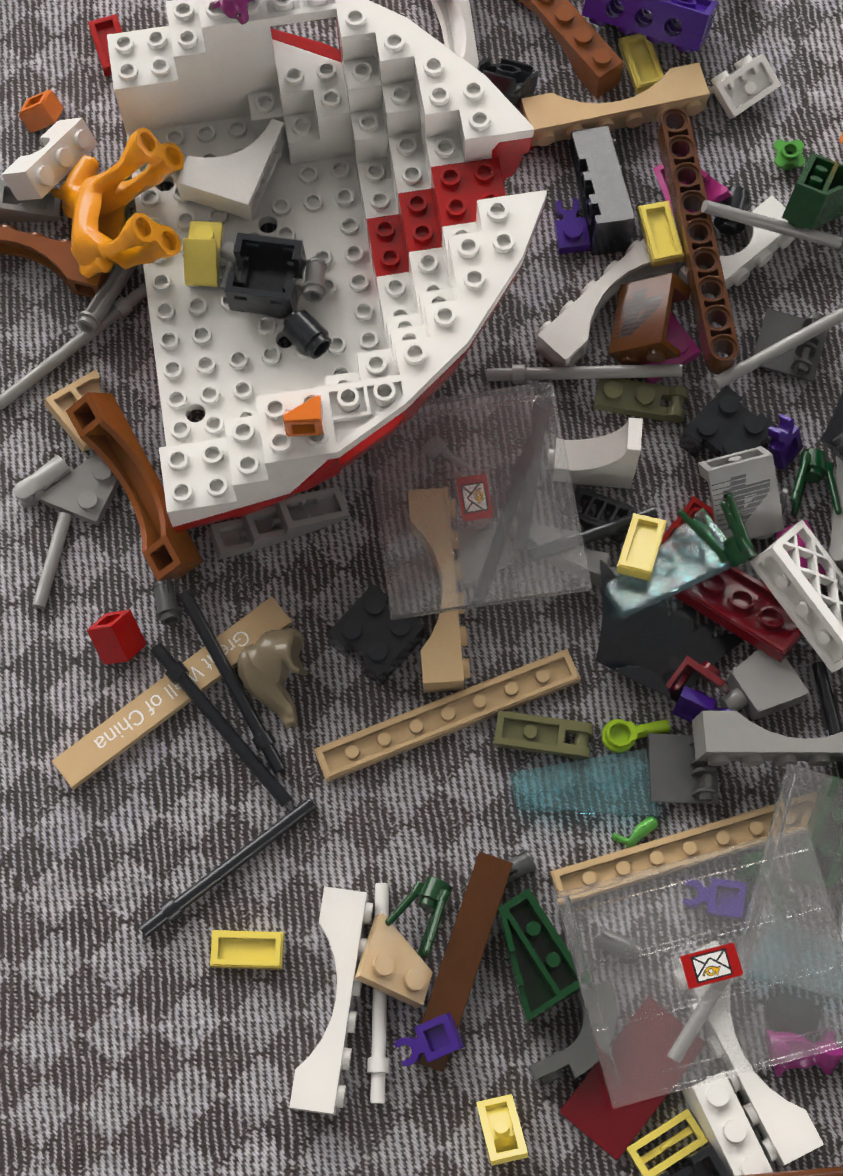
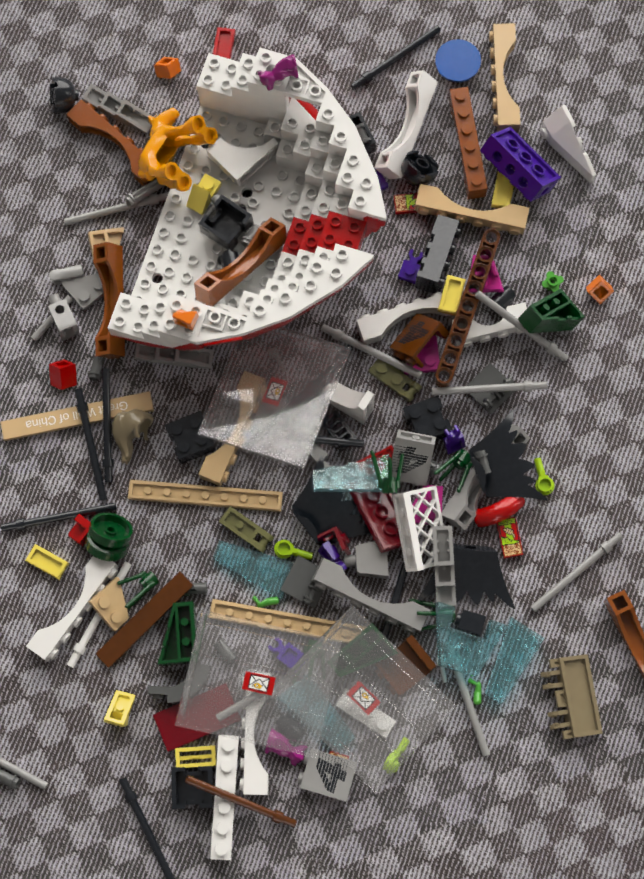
camera: 30 degrees right, 5 degrees up
white arch [1,118,98,201] -> none
dark purple plate [394,1012,464,1066] -> none
light yellow tile [616,513,667,581] -> none
white bracket [708,53,781,120] -> none
none -> light grey torso [48,293,79,341]
none -> red panel [68,514,90,547]
none -> dark green wheel [85,512,133,561]
none -> dark orange arch [194,217,286,307]

